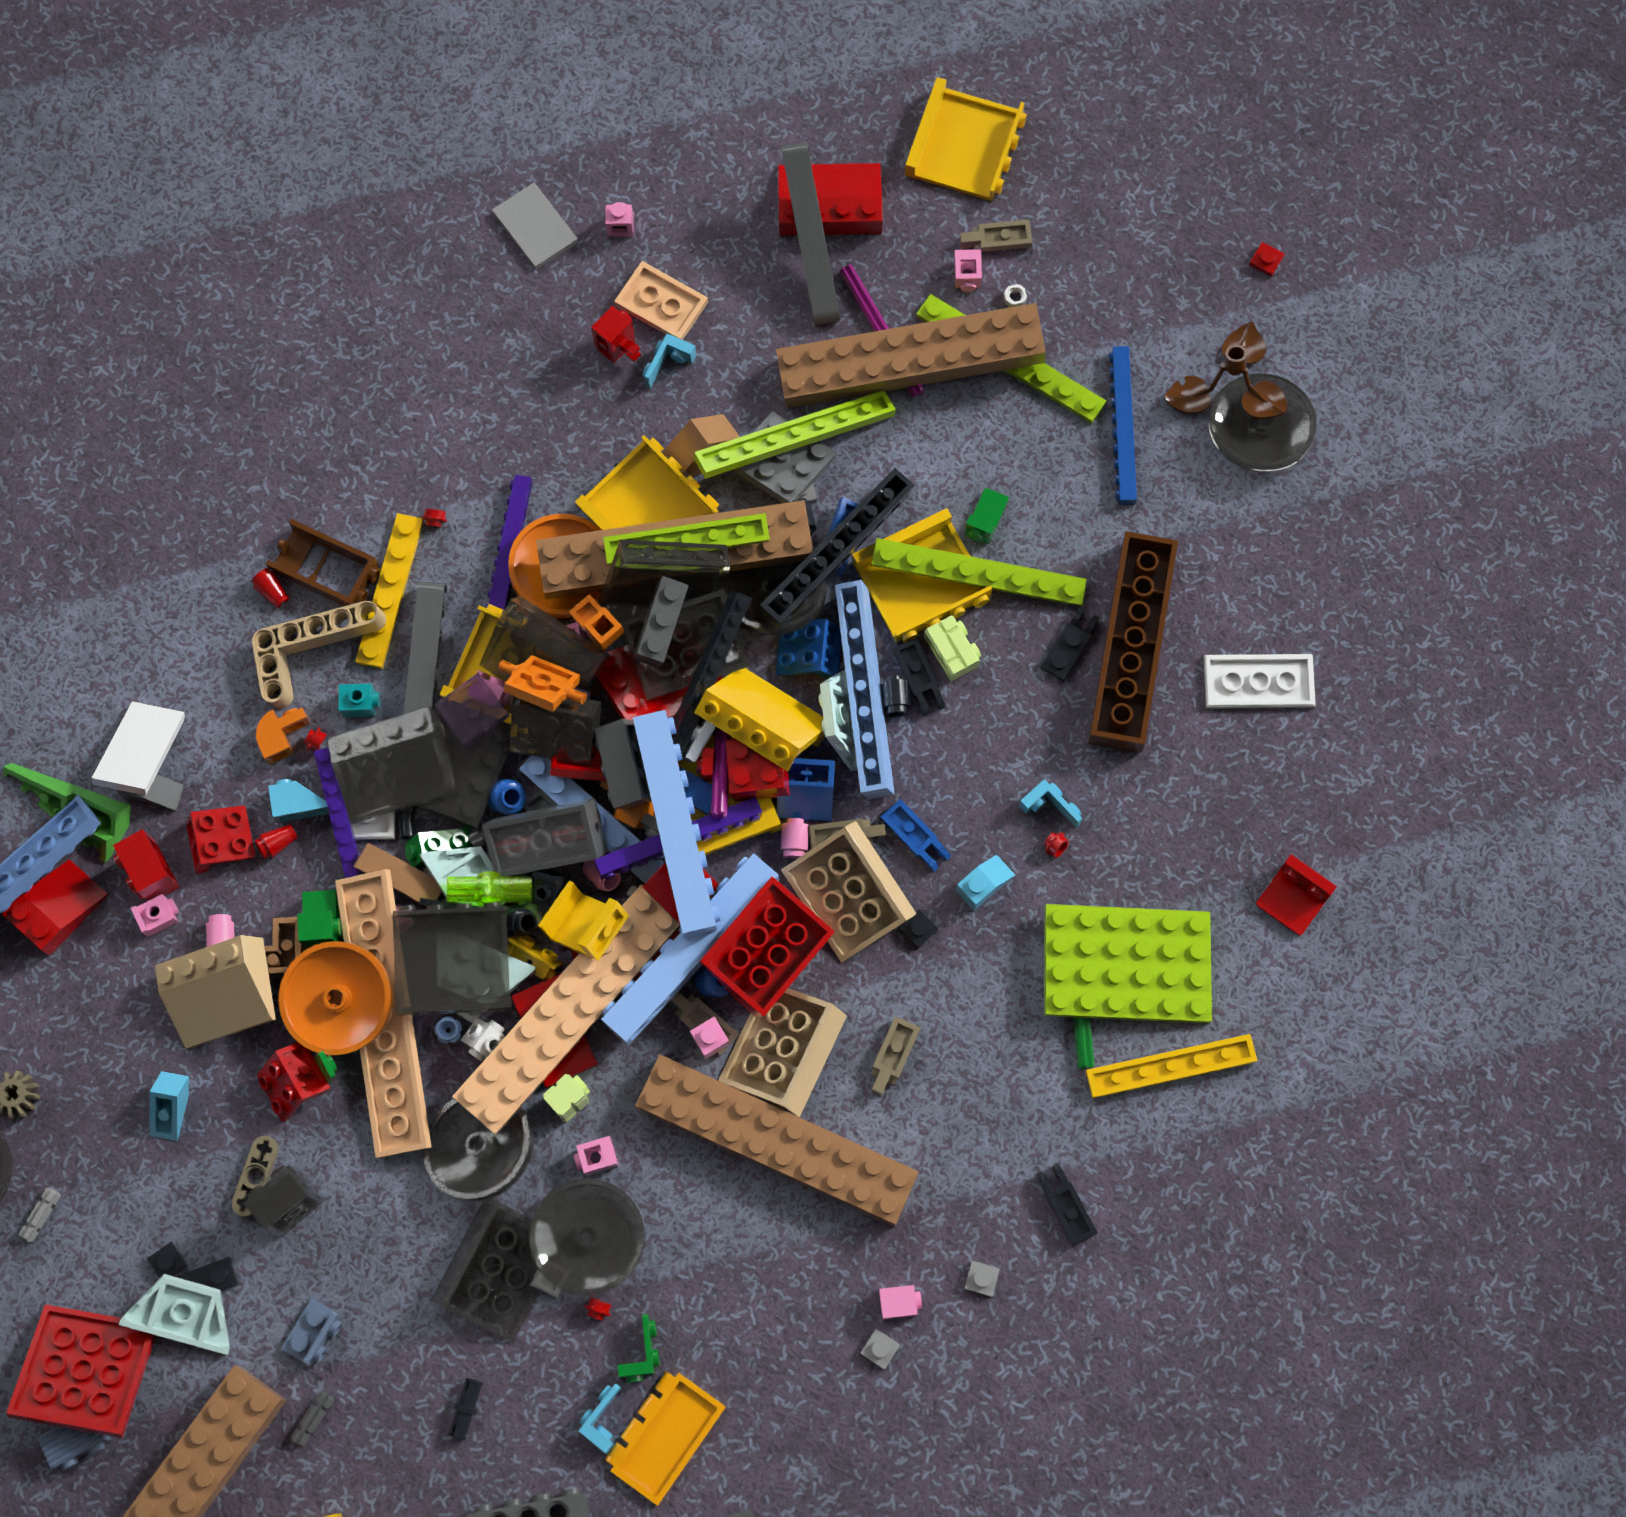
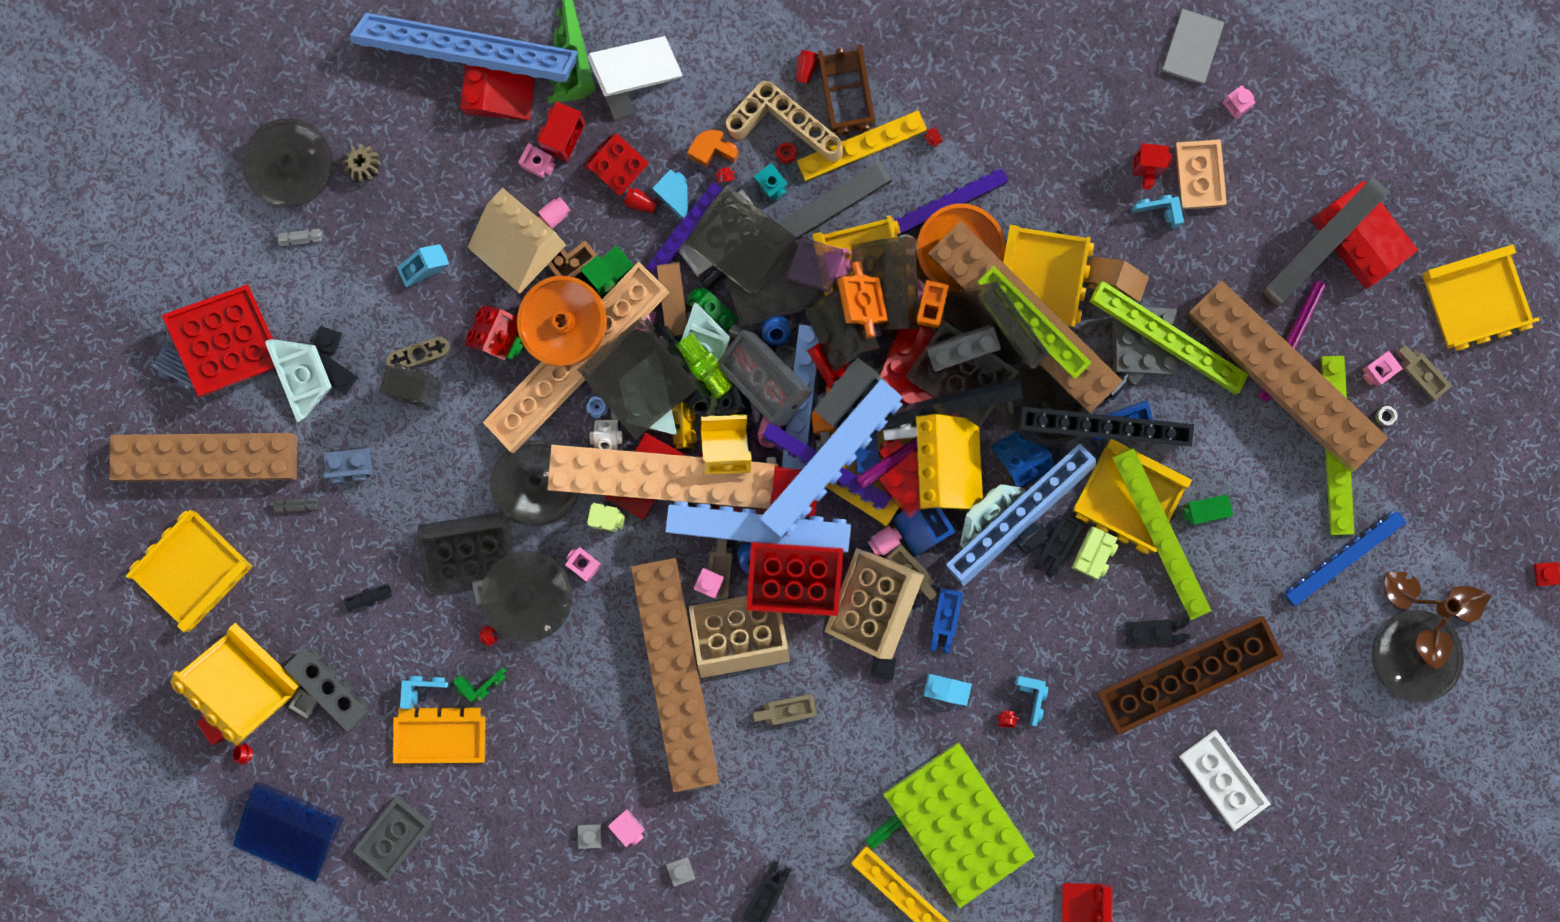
camera: 55 degrees right, 10 degrees up
none -> red plate [775,142,797,164]

